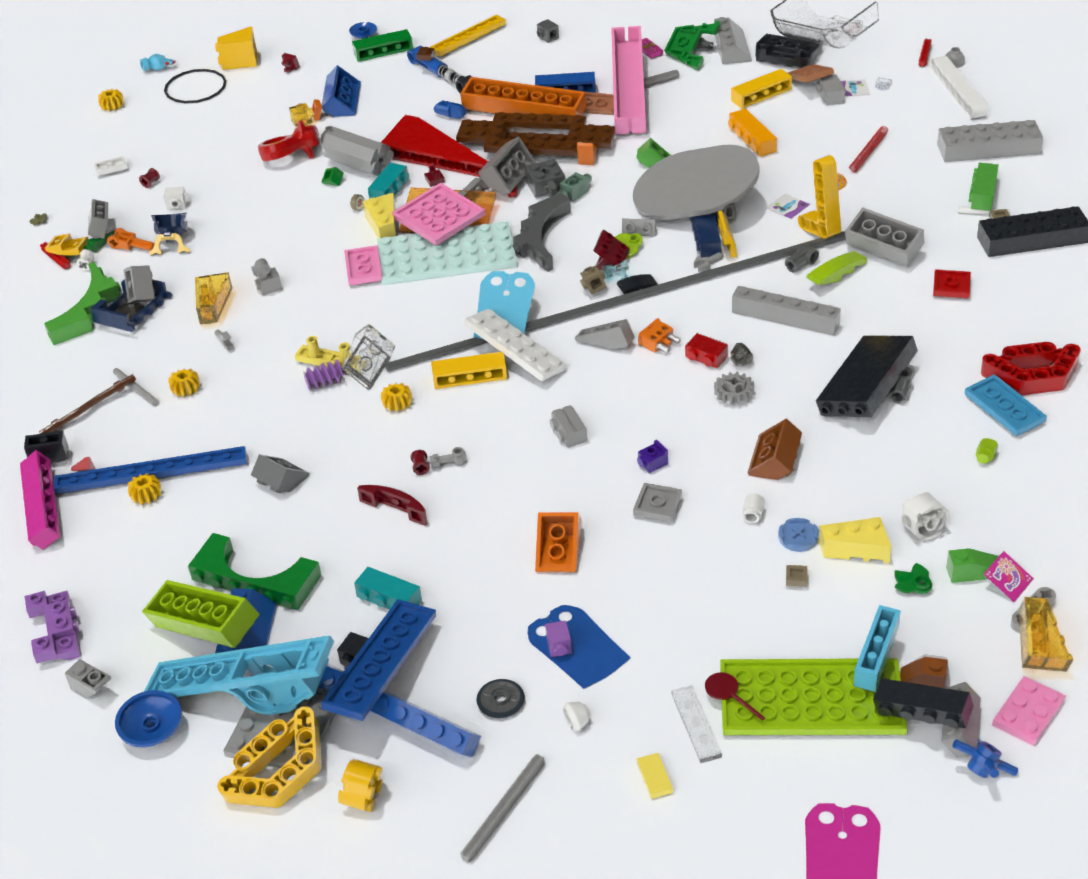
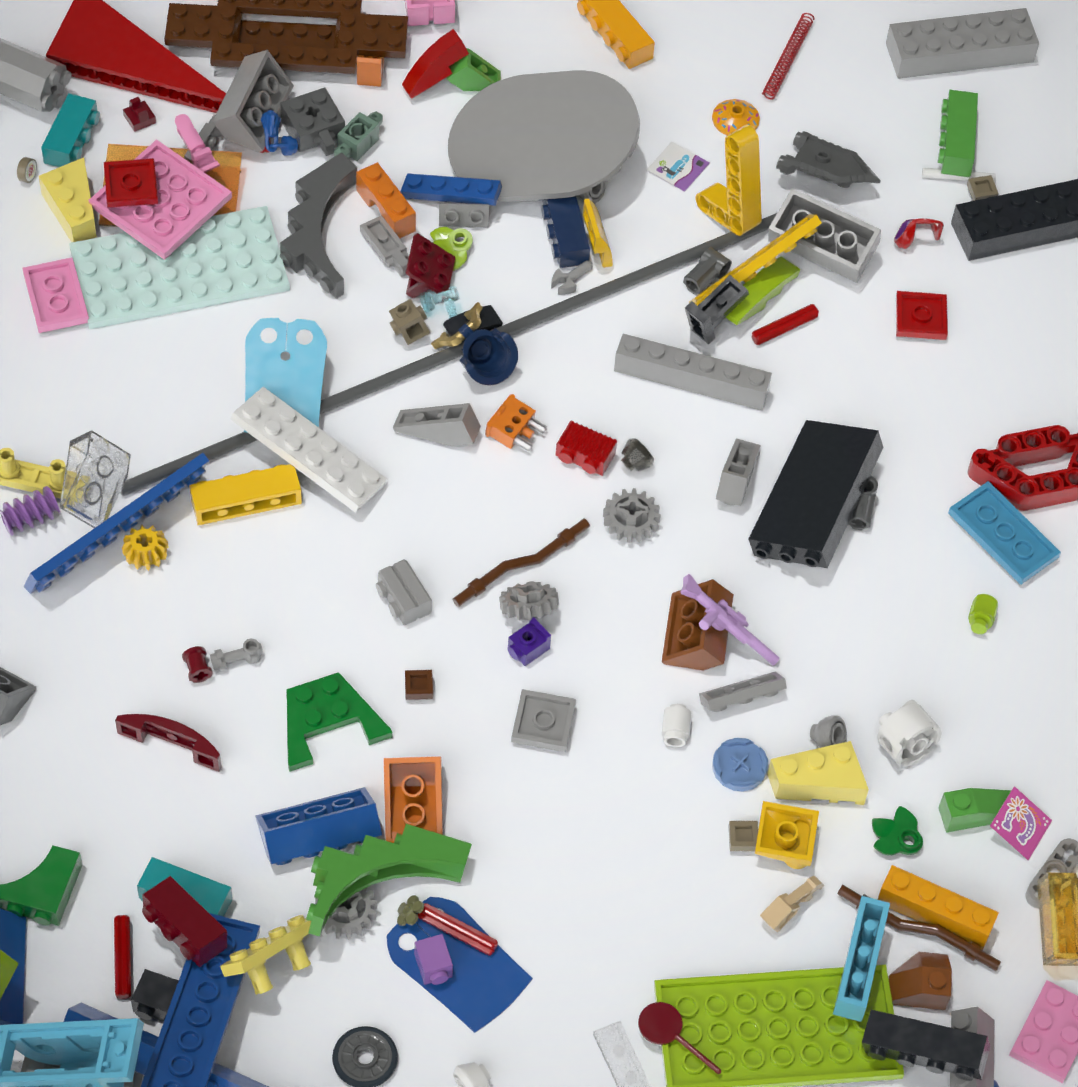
camera: 15 degrees left, 15 degrees up
none -> blue plate [23,453,209,594]
none -> red plate [104,158,158,208]
none -> red axle [114,915,131,999]
none -> dark red brick [142,876,227,967]
none -> bright pink piece [175,114,220,173]
none -> light yellow plate [220,915,311,995]
none -> blue slope [255,787,382,865]
none -> blue piece [261,110,298,156]
none -> green wing [286,672,392,772]
none -> bright green arch [306,824,472,937]
none -> light grey gear [315,888,377,940]
none -> orange arch [356,162,416,238]
none -> light grey hinge [360,215,409,277]
none -> olive plant [397,895,424,926]
none -> blue plate [400,173,502,206]
none -> red slope [402,29,469,99]
none -> reddish brown plate [405,670,433,700]
none -> red axle [418,903,498,956]
none -> dark blue helmet [431,302,518,385]
none -> reddish brown bar [452,518,590,607]
none -> light grey gear [499,581,559,620]
none -> lavender piece [680,574,780,666]
none -> black bracket [685,275,749,345]
none -> yellow plate [689,214,822,306]
none -> light grey plate [699,671,787,712]
none -> light grey slope [715,438,761,506]
none -> red axle [751,304,819,345]
none -> yellow slope [755,801,819,869]
none -> tan piece [760,876,825,933]
none -> dark grey shield [776,131,881,188]
none -> light grey brick [810,715,847,748]
none -> reddish brown bar [837,884,1001,971]
none -> light orange brick [877,865,999,950]
none -> red piece [894,218,944,249]

